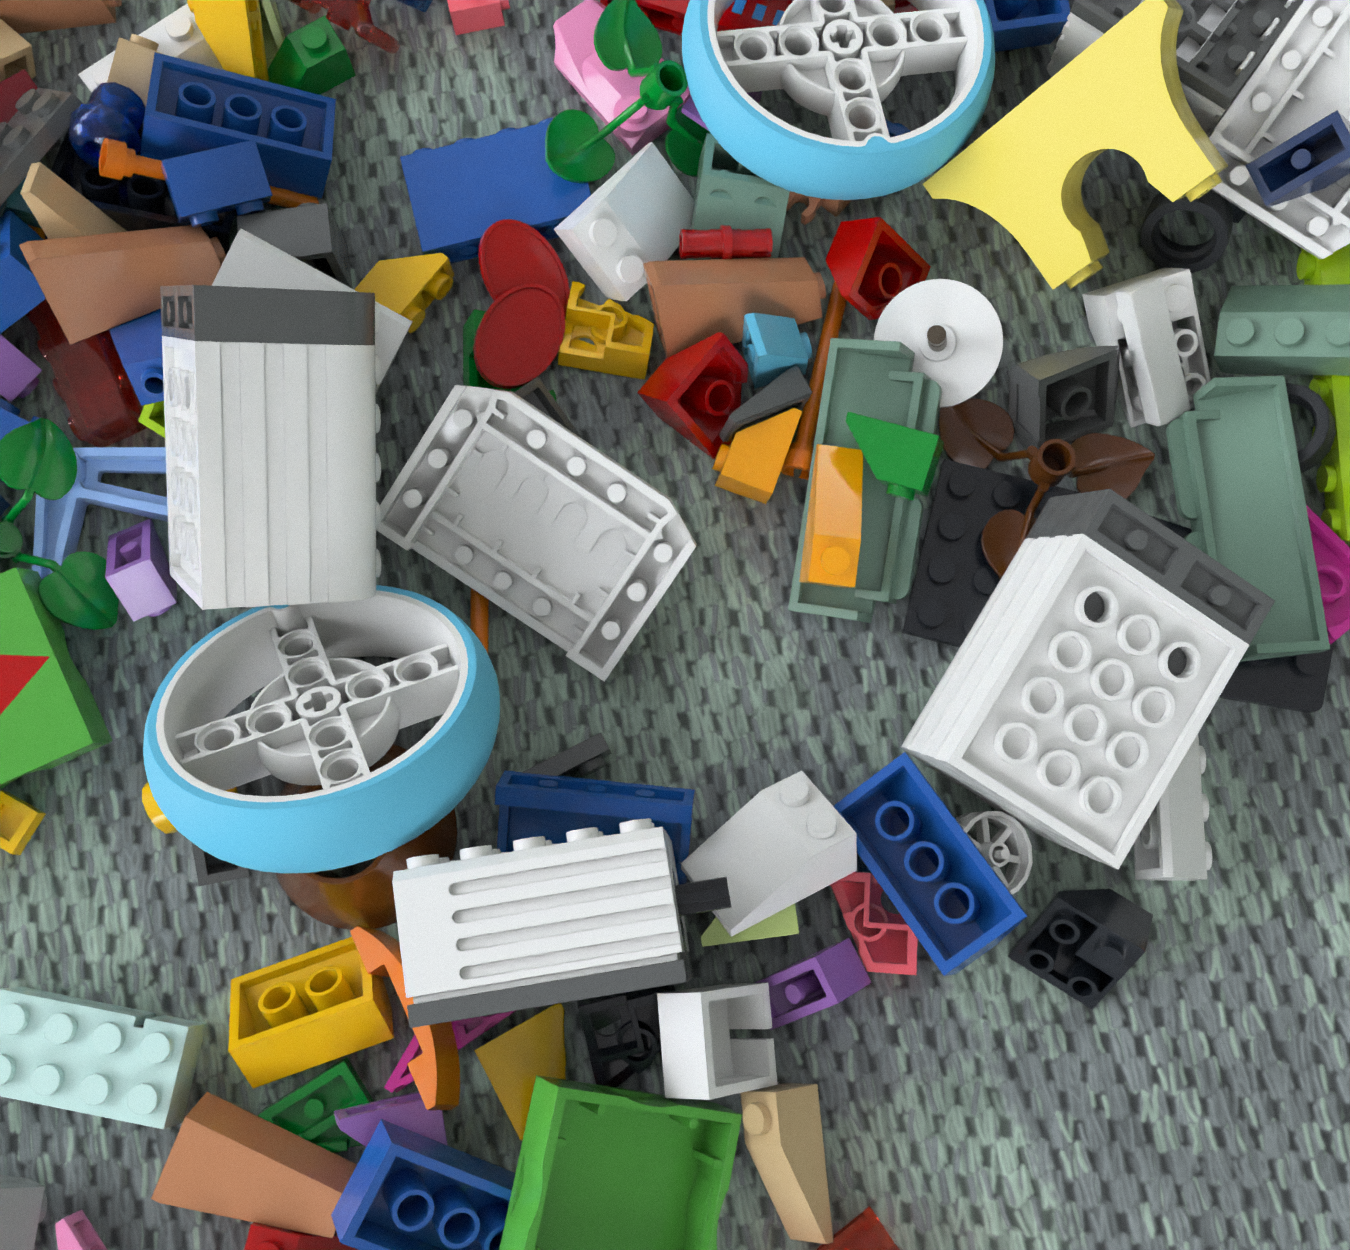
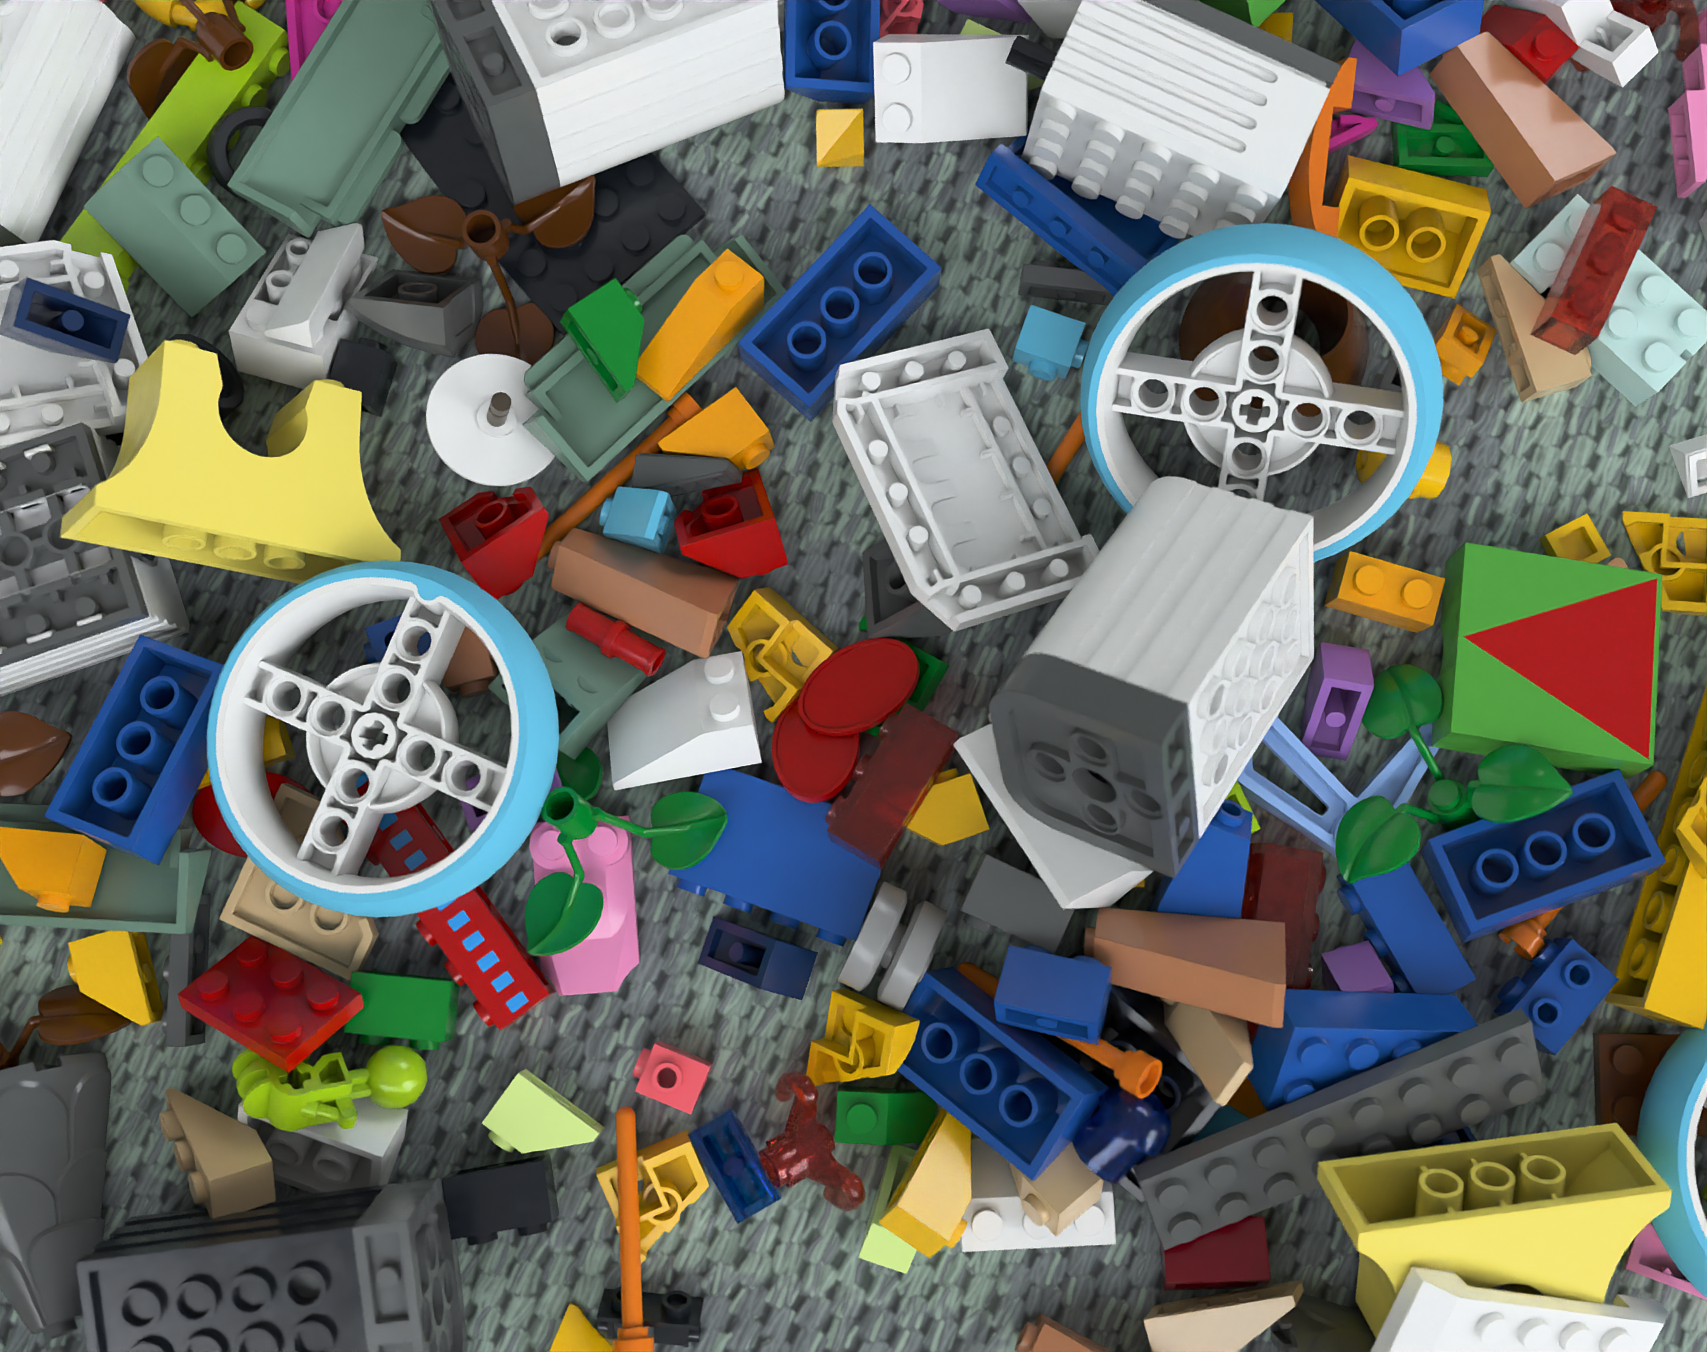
camera: 150 degrees left, 5 degrees up
none -> black brick [329,337,398,417]
none -> dark blue slope [698,916,818,1000]
none -> blue brick [738,204,941,422]
none -> yellow slope [805,988,920,1087]
none -> yellow slope [816,109,864,167]
none -> clear red brick [825,703,958,870]
none -> light grey wheel [837,881,947,1011]
none -> medium azure brick [1011,304,1089,381]
none -> light orange brick [1324,551,1445,633]
none -> light orange slope [1433,303,1497,385]
none -> tan slope [1477,254,1592,403]
none -> clear red brick [1530,186,1657,355]

